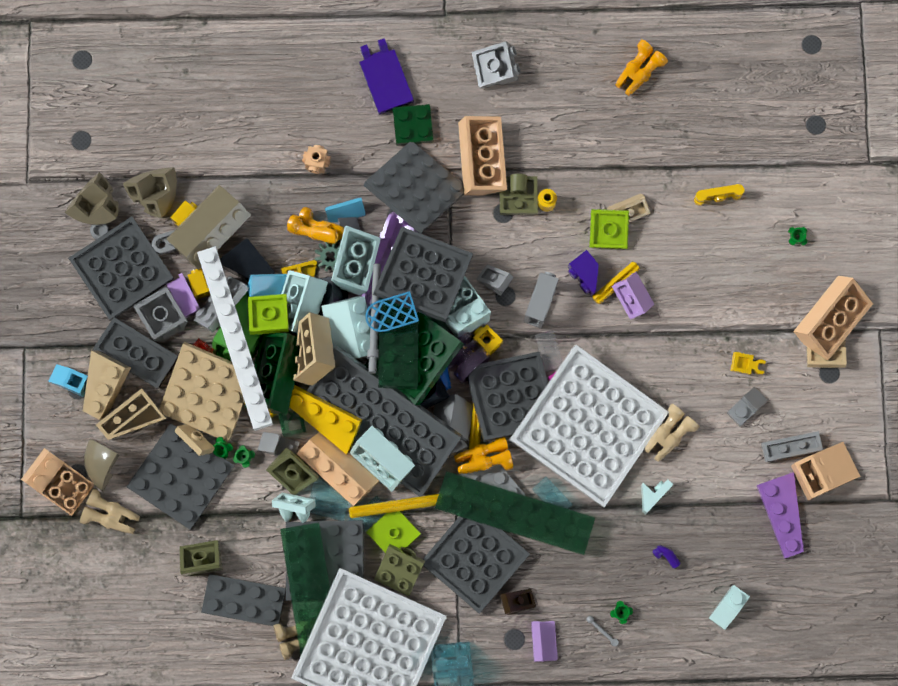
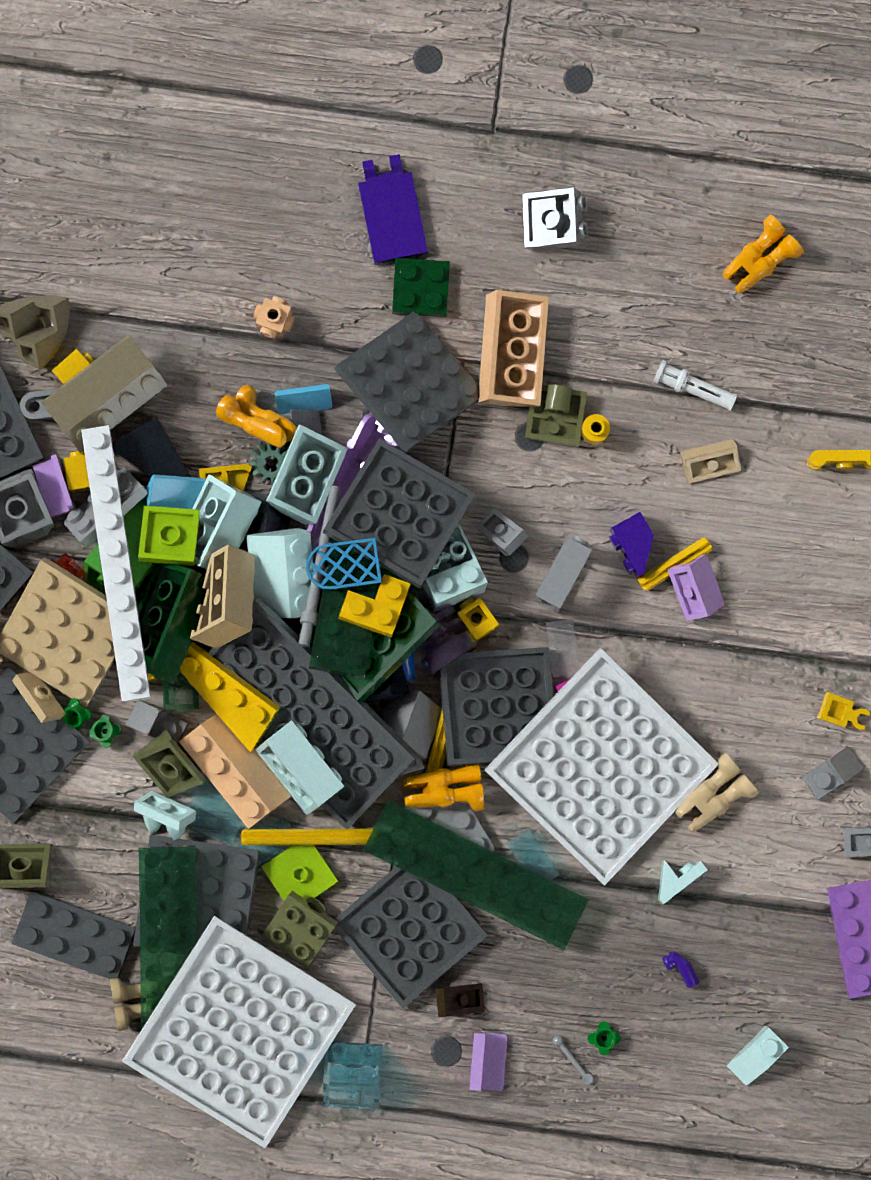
camera: 10 degrees right, 5 degrees up
lime plate [589,209,629,249] -> none
none -> yellow plate [338,574,410,637]
none -> white pin [653,359,737,411]

